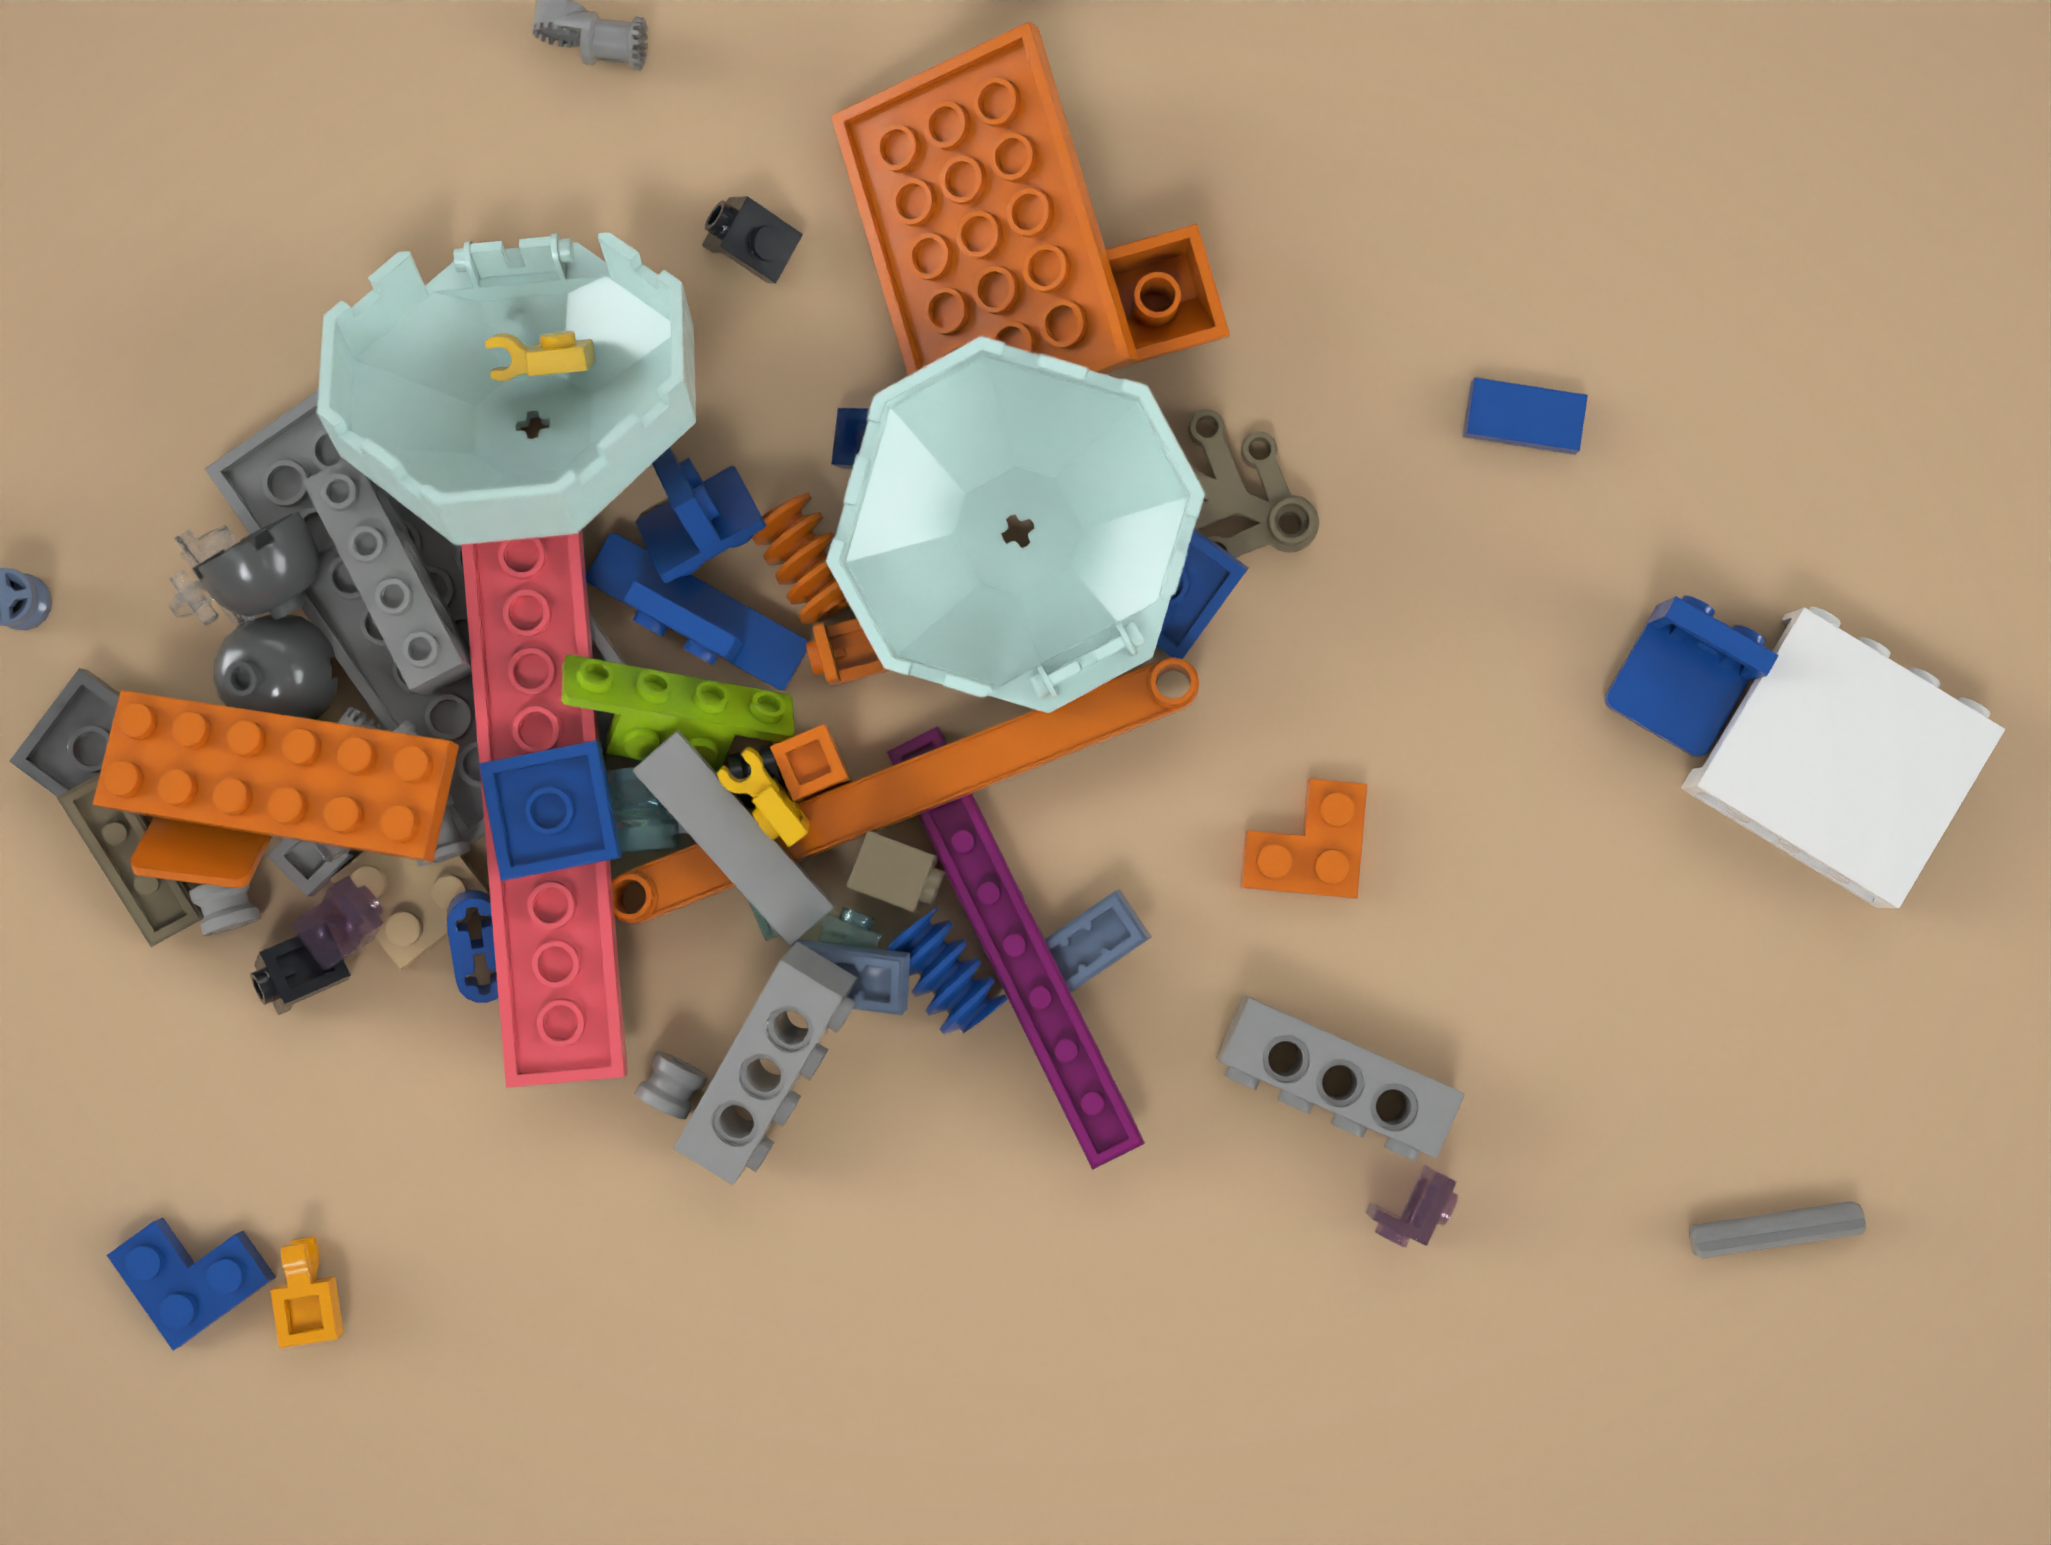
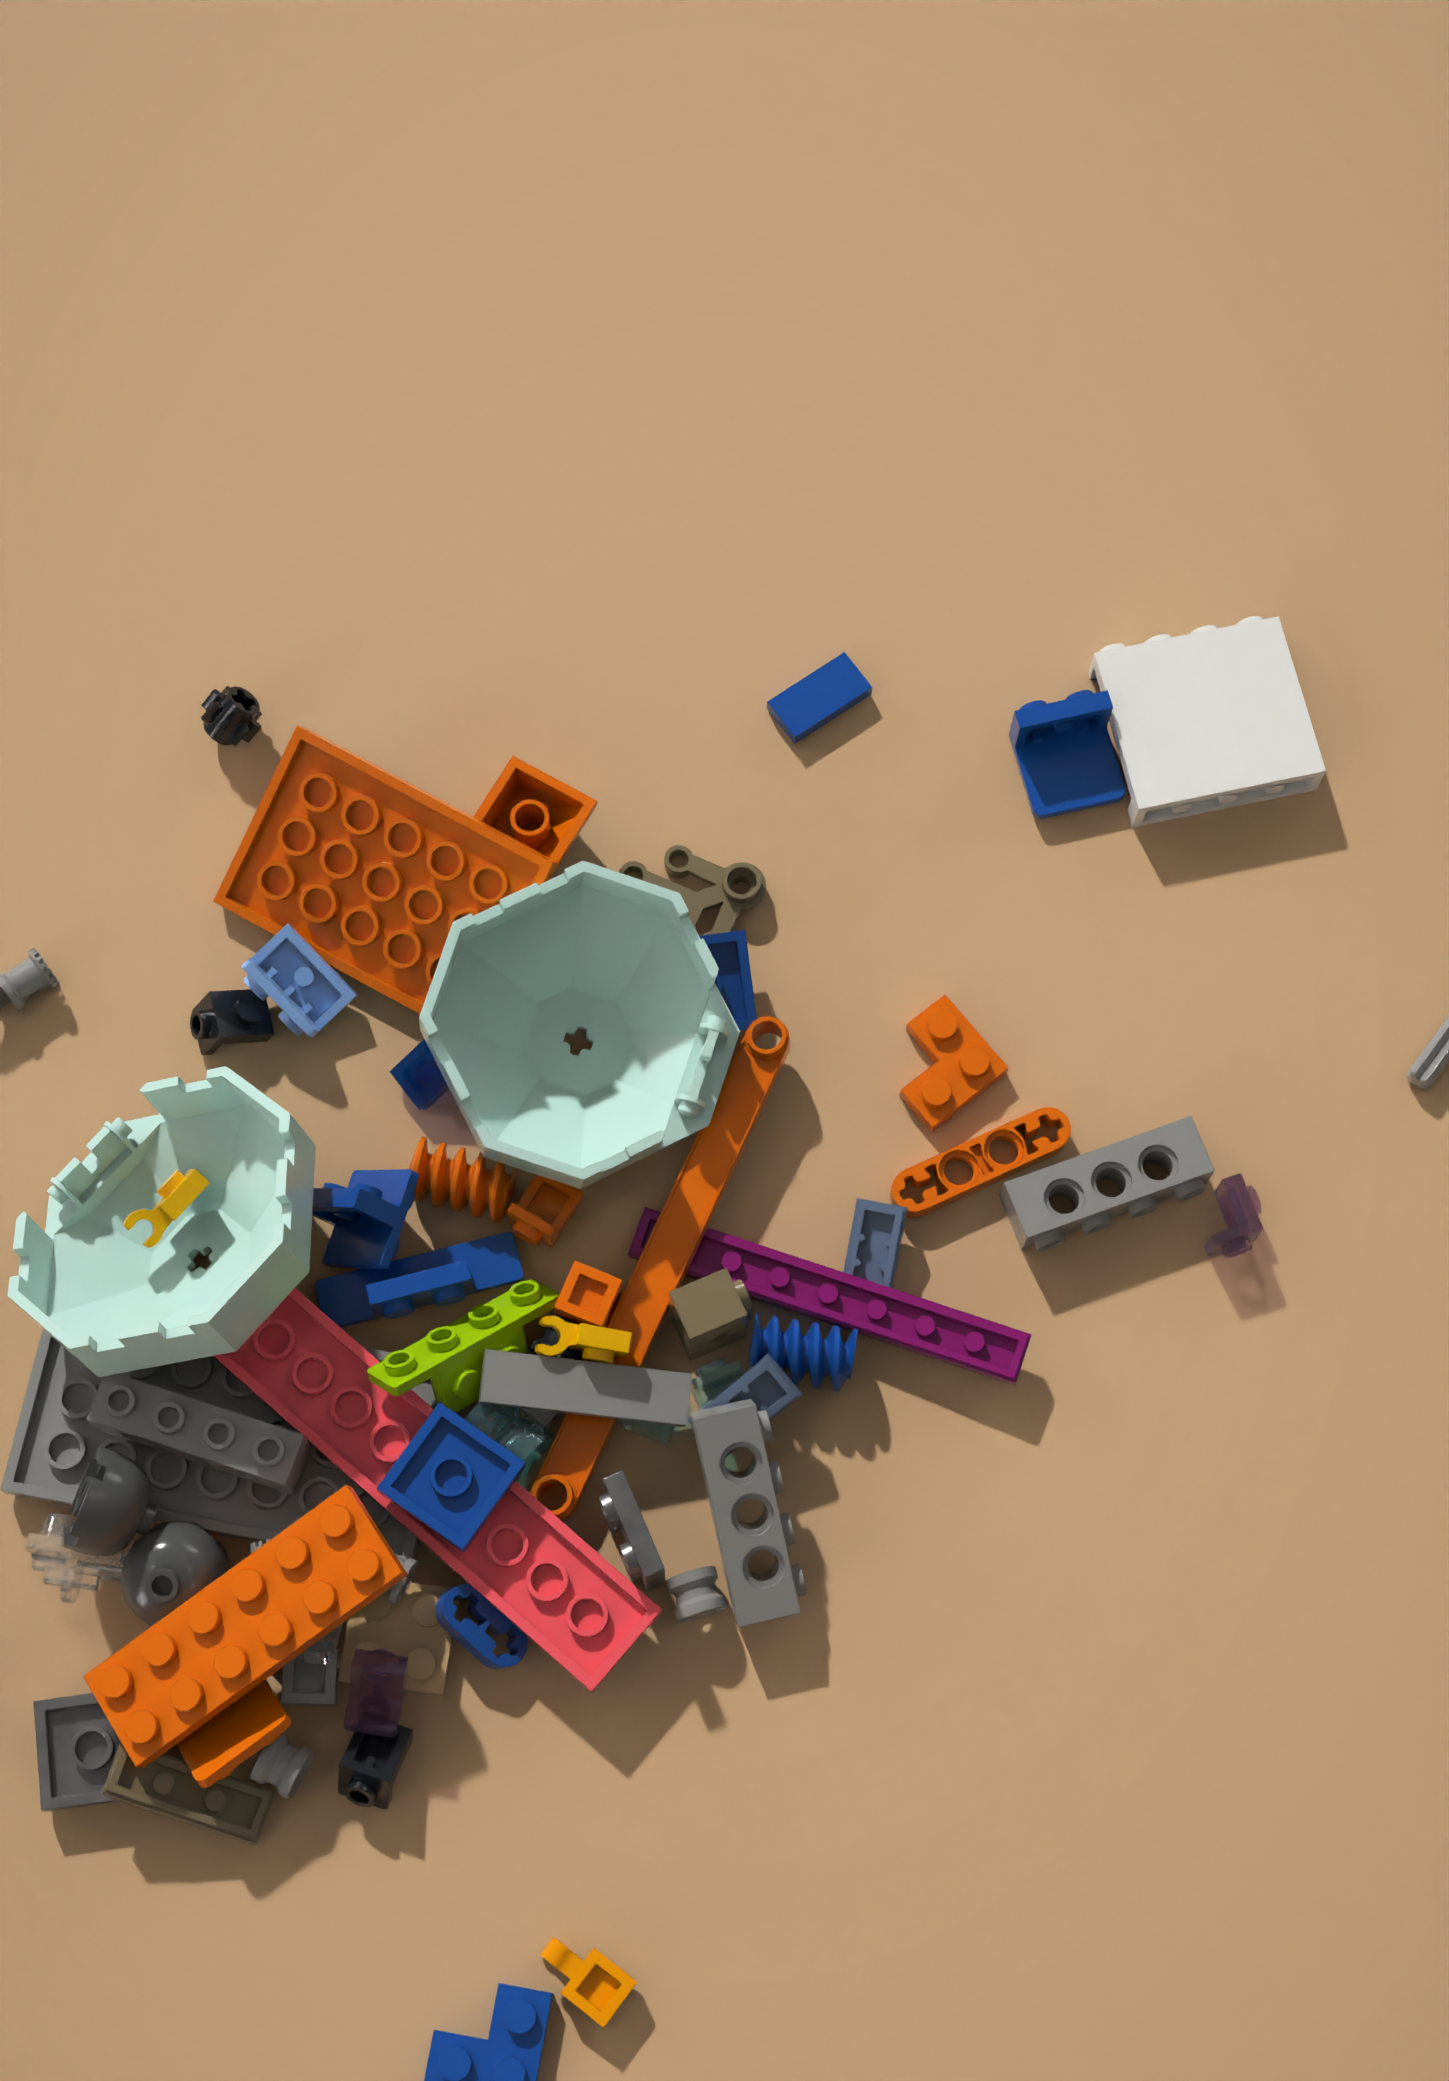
camera: 45 degrees left, 15 degrees down
none -> light blue bracket [241,923,358,1038]
none -> flat silver plate [598,1470,666,1592]
none -> orange beam [890,1107,1071,1218]

